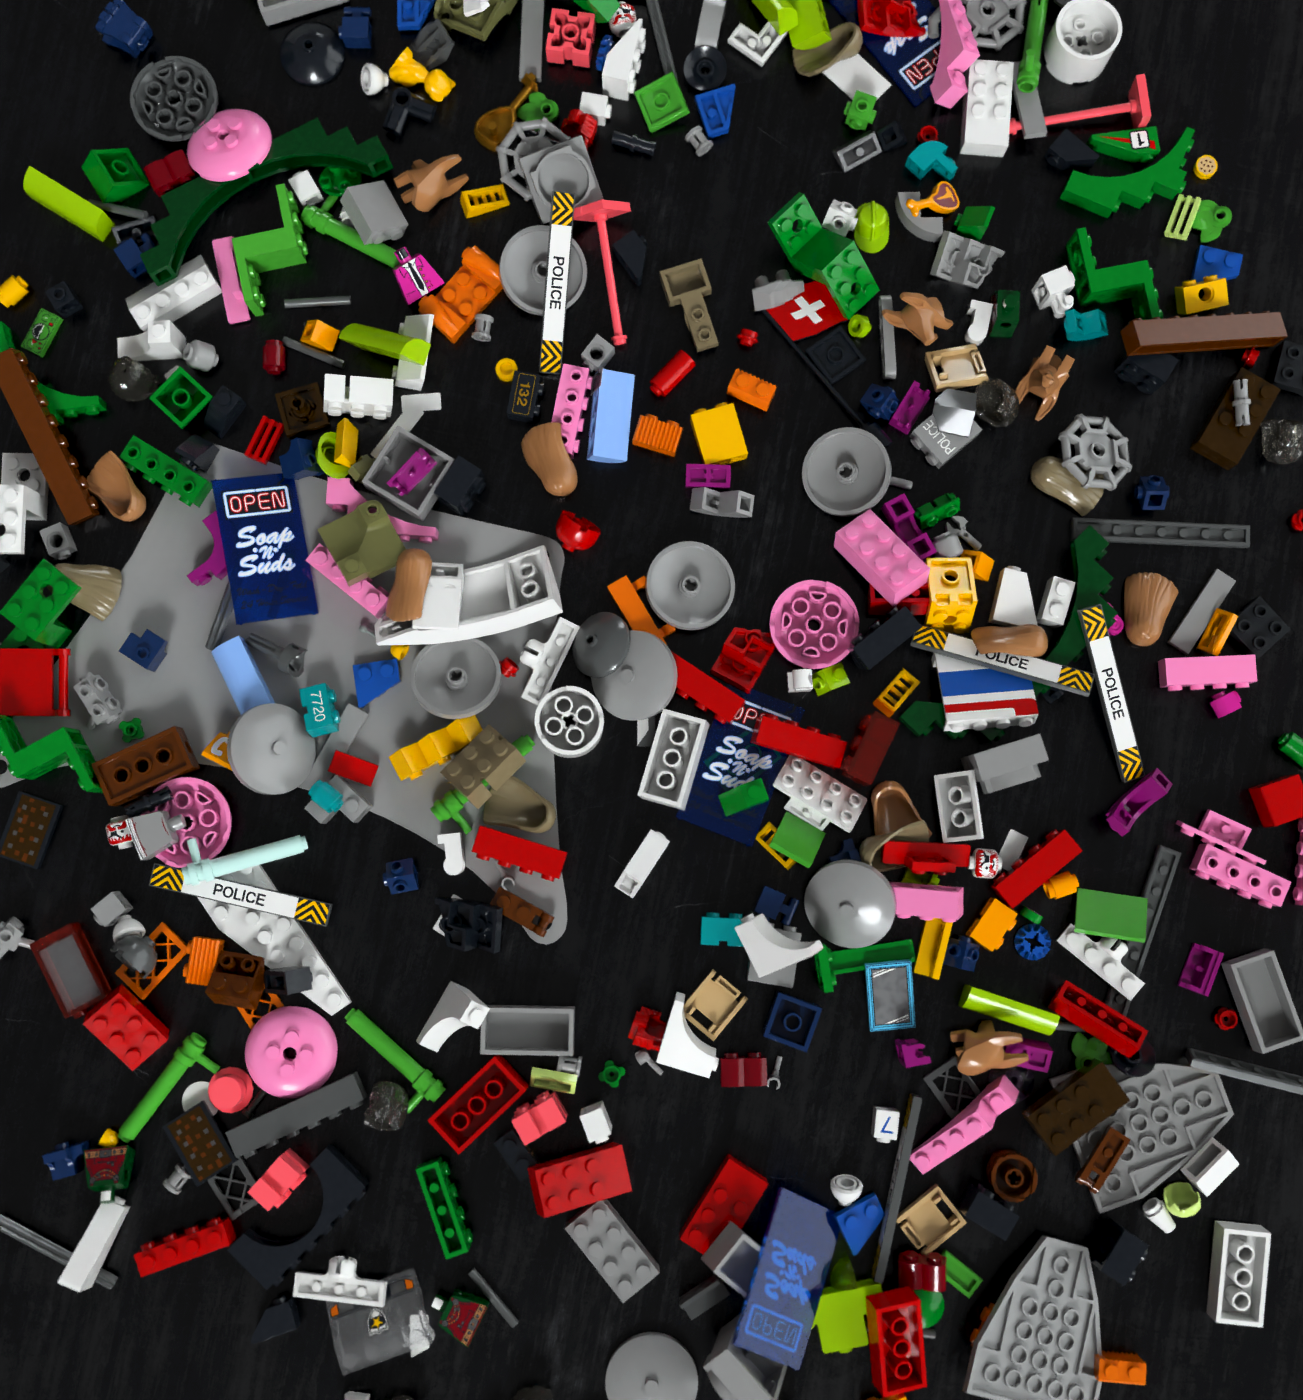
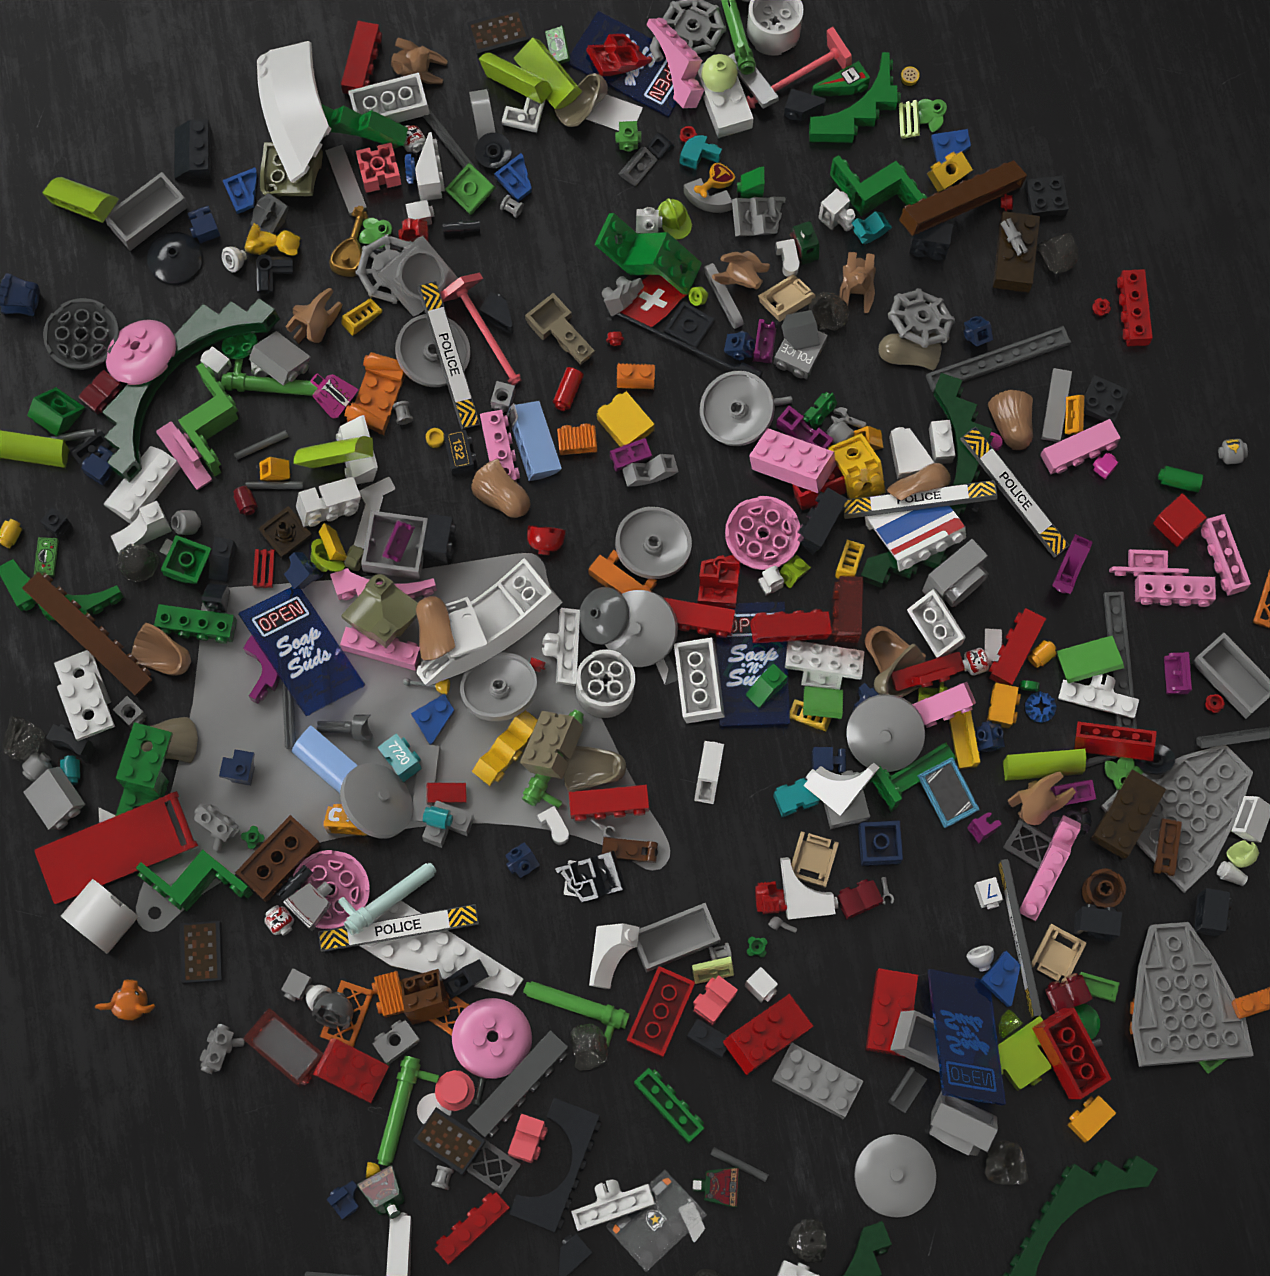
camera: 25 degrees left, 10 degrees down
none -> light grey brick [373,1020,421,1065]
none -> yellowish green cylinder [701,54,738,92]

